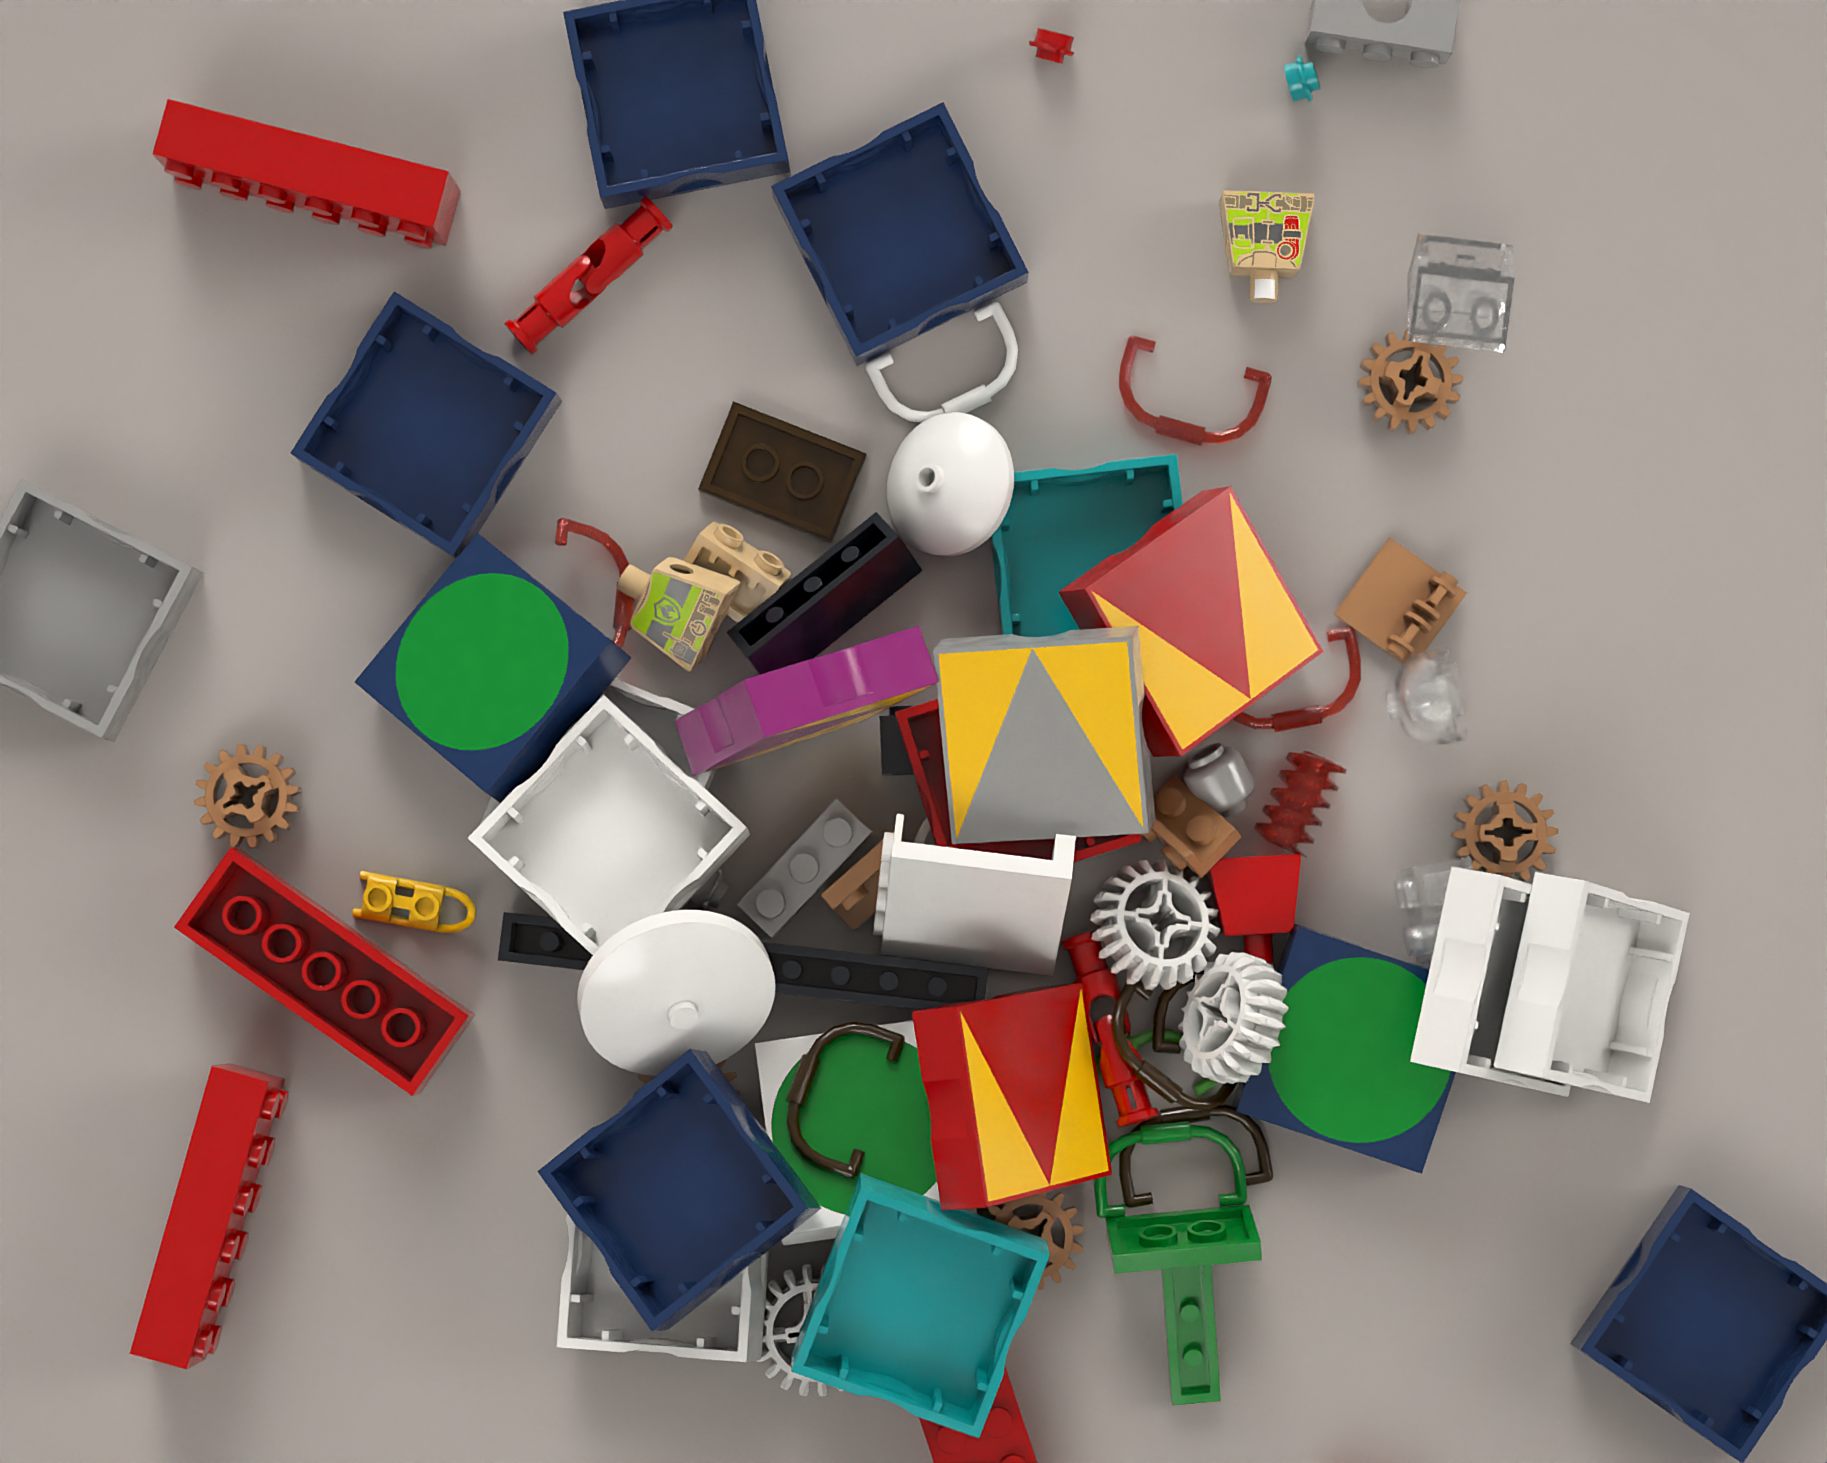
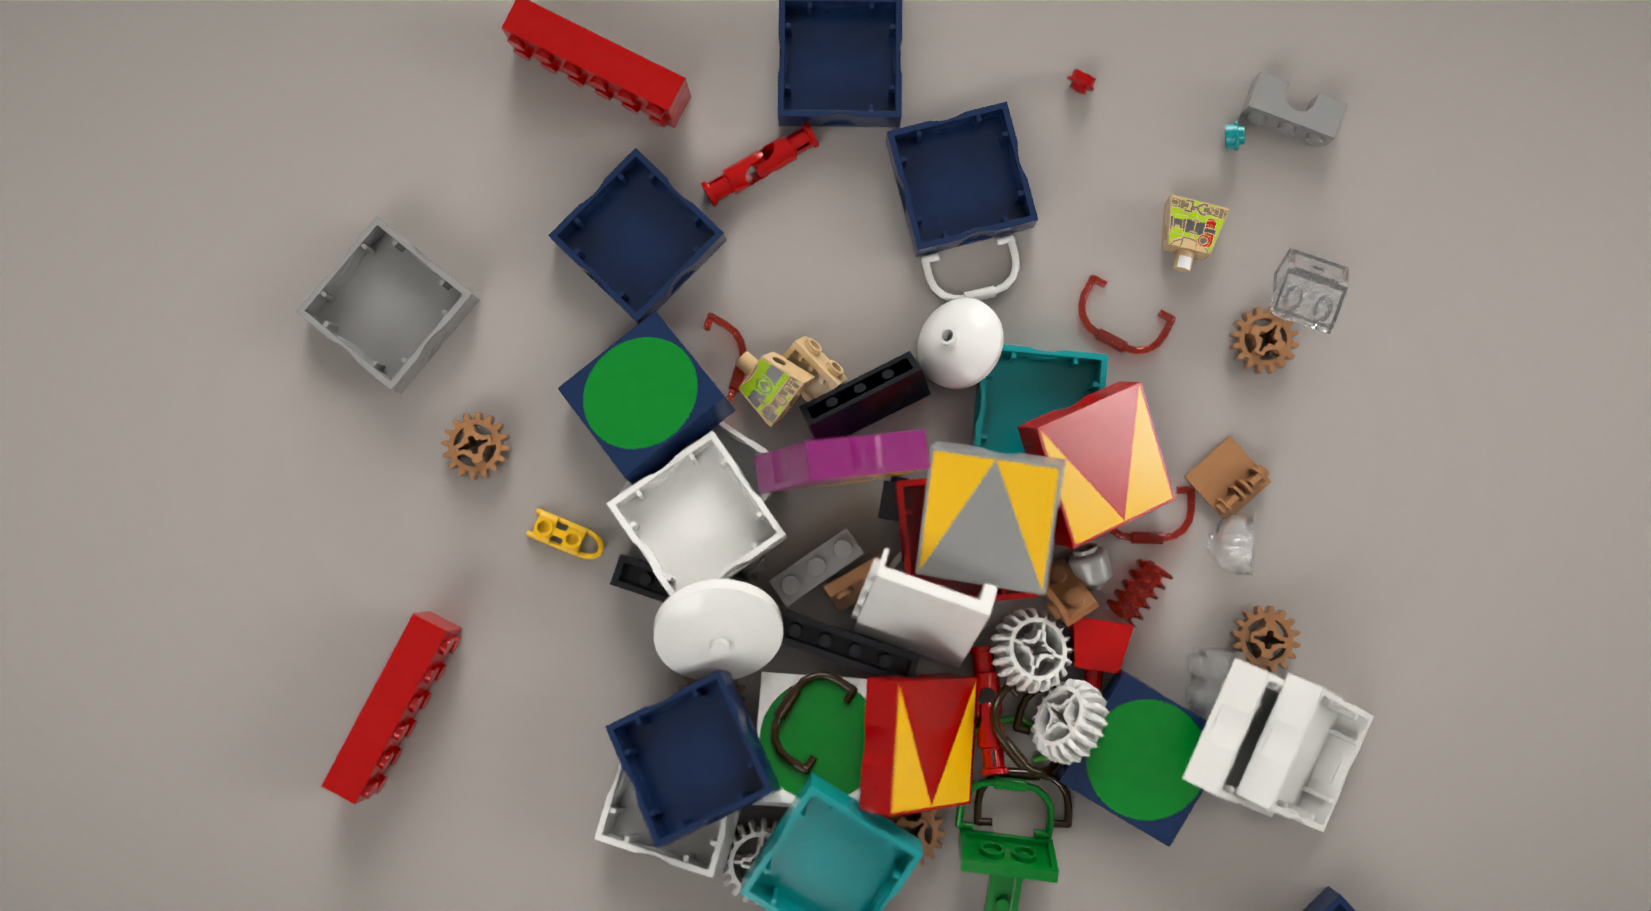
camera: 15 degrees right, 0 degrees up
red brick [174,847,475,1096] -> none
dark brown tile [698,401,867,544] -> none

